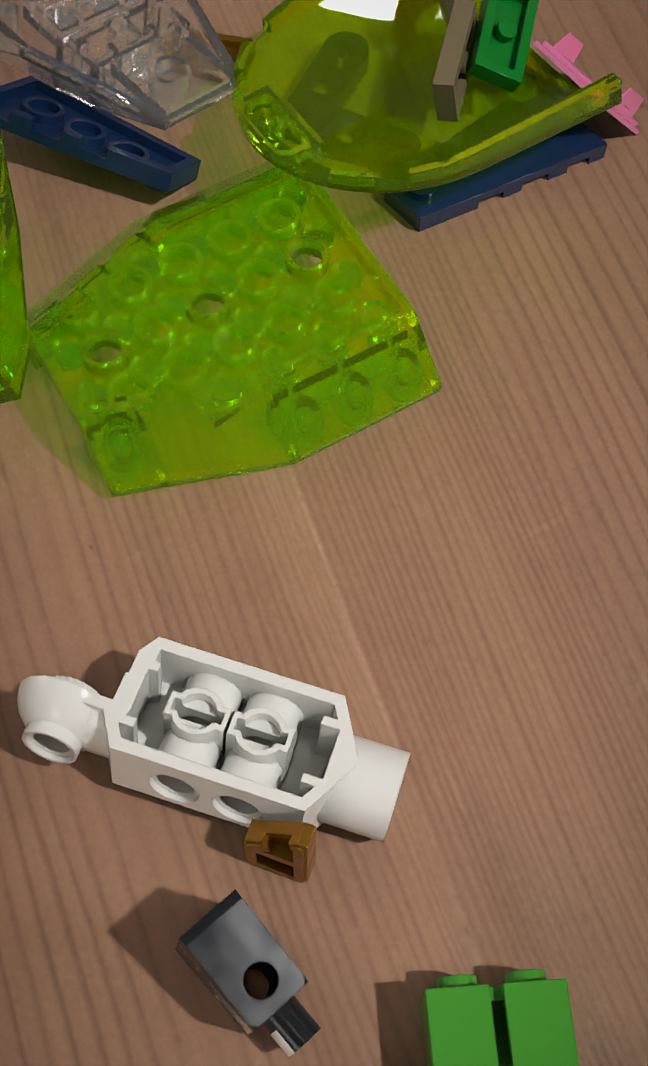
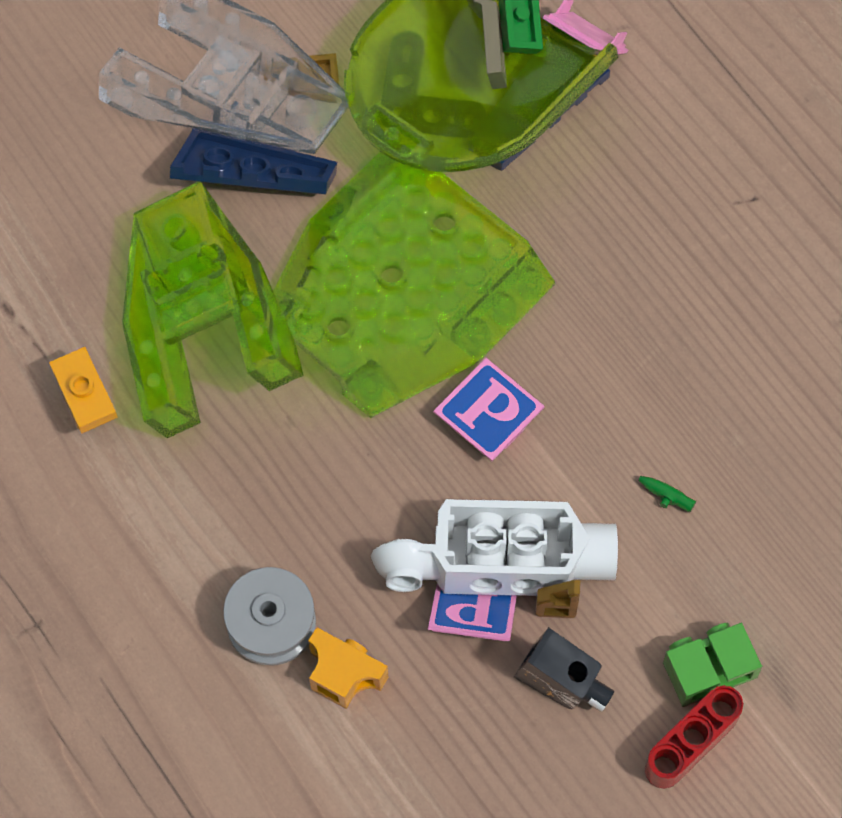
camera: 15 degrees left, 5 degrees up
none -> piece [428,584,517,641]
none -> piece [433,358,545,462]
none -> green helmet [638,476,696,513]

